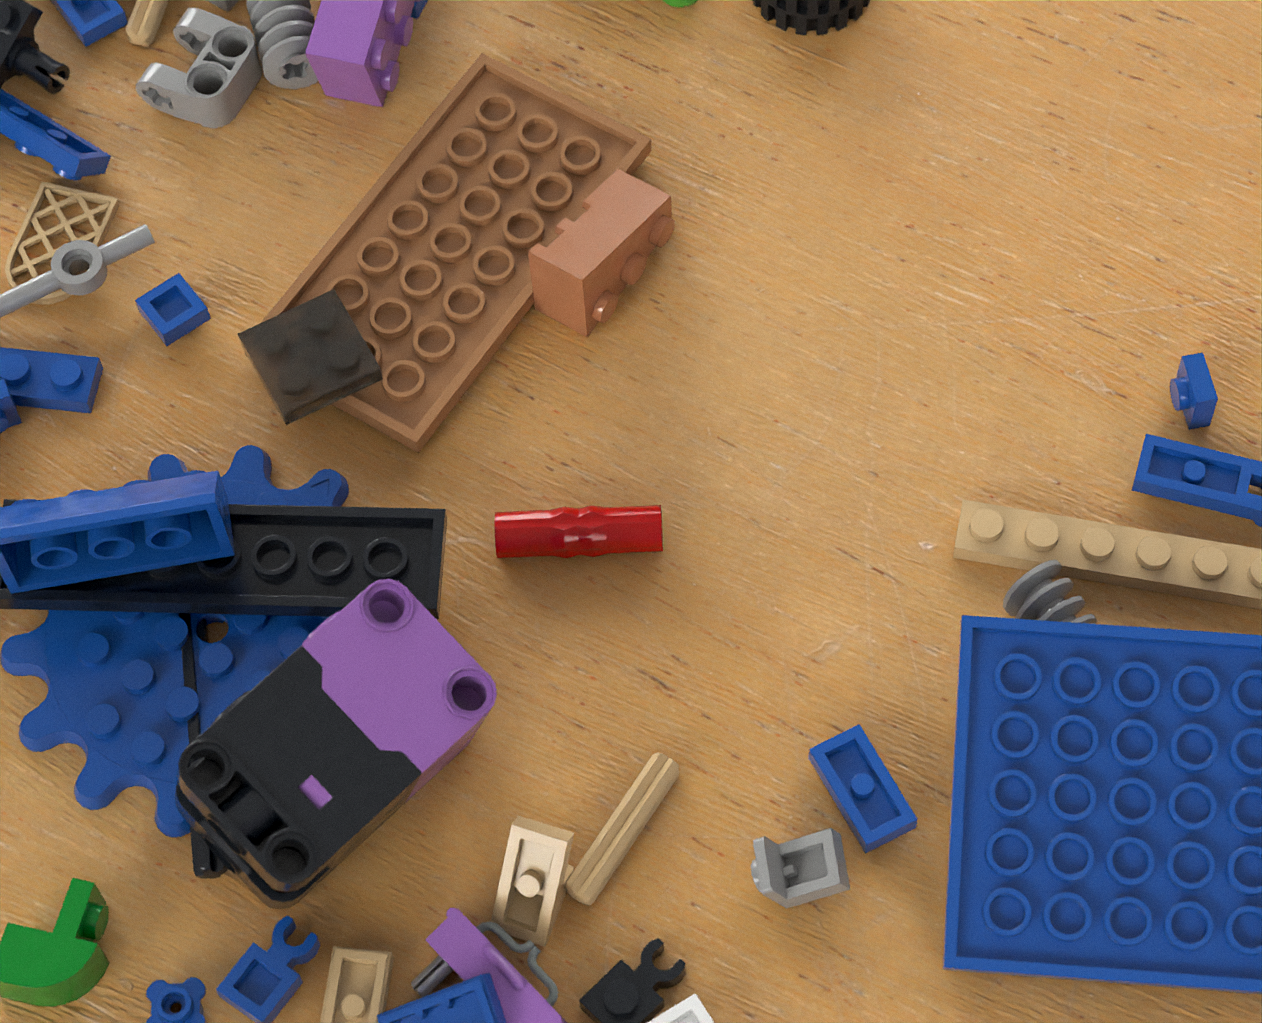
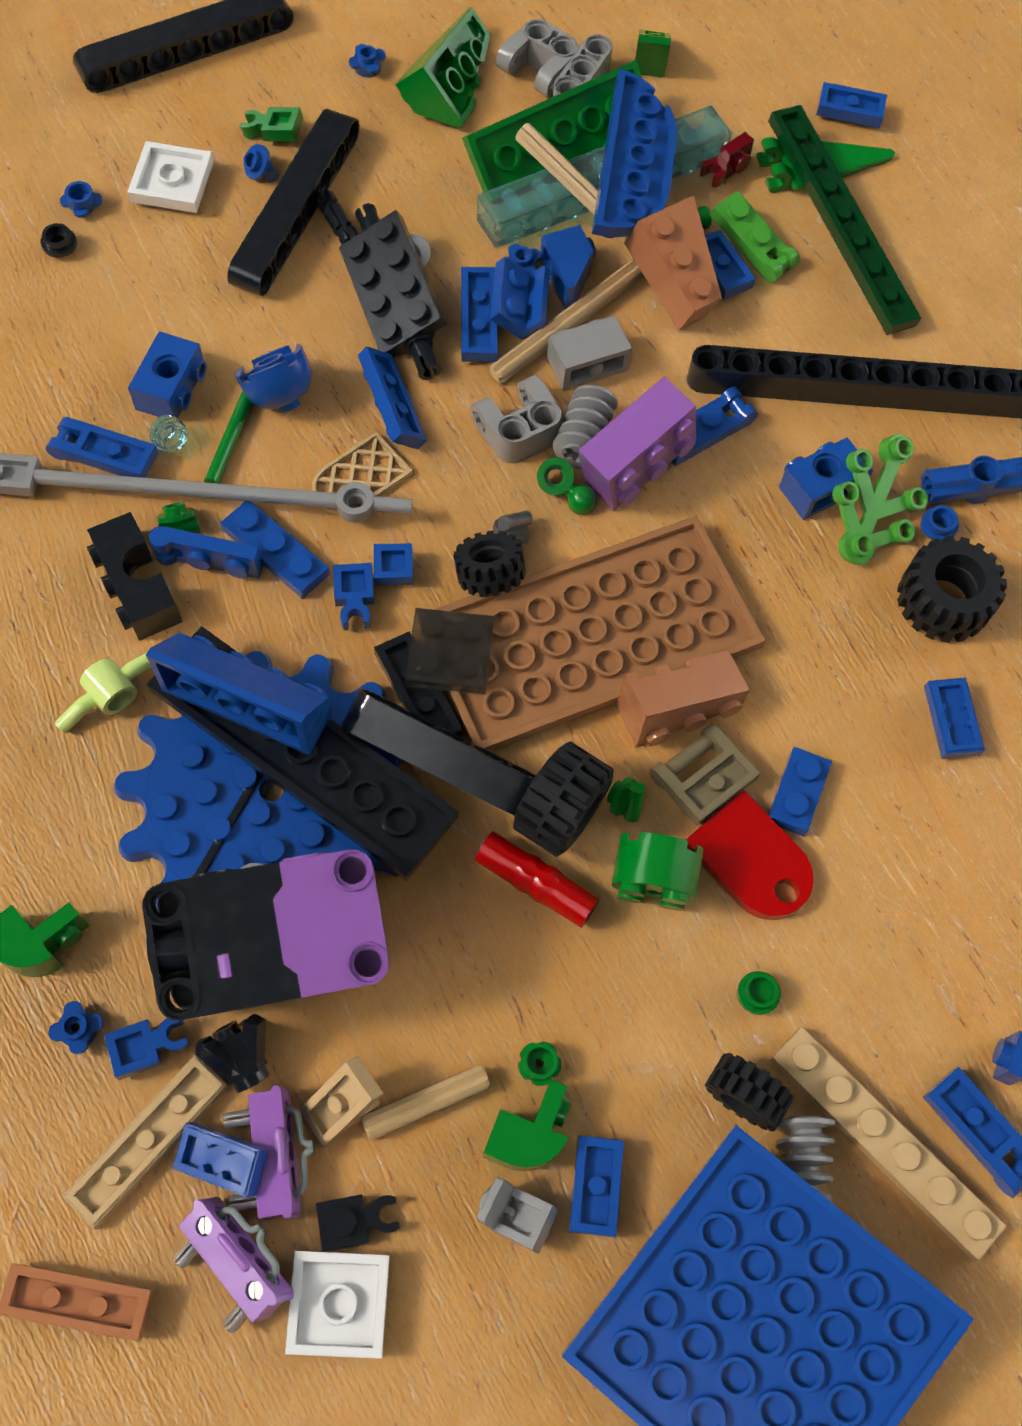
camera: 25 degrees right, 5 degrees up
none -> black rock [195,1014,269,1093]
none -> blue plate [333,563,374,630]
none -> black beam [341,688,536,815]
none -> black plate [374,631,463,736]
none -> black tyre [453,530,526,597]
none -> green brick [482,1080,571,1171]
none -> flat silver plate [492,511,533,544]
none -> black tyre [513,741,614,857]
none -> green plate [518,1042,562,1086]
none -> green plate [537,457,597,515]
none -> green plate [607,777,645,822]
none -> green brick [611,832,704,911]
none -> dark tan plate [650,723,760,826]
none -> red tile [686,790,814,920]
none -> black tyre [705,1053,794,1132]
none -> green plate [737,971,781,1015]
none -> blue plate [768,747,832,837]
none -> blue plate [924,678,985,759]

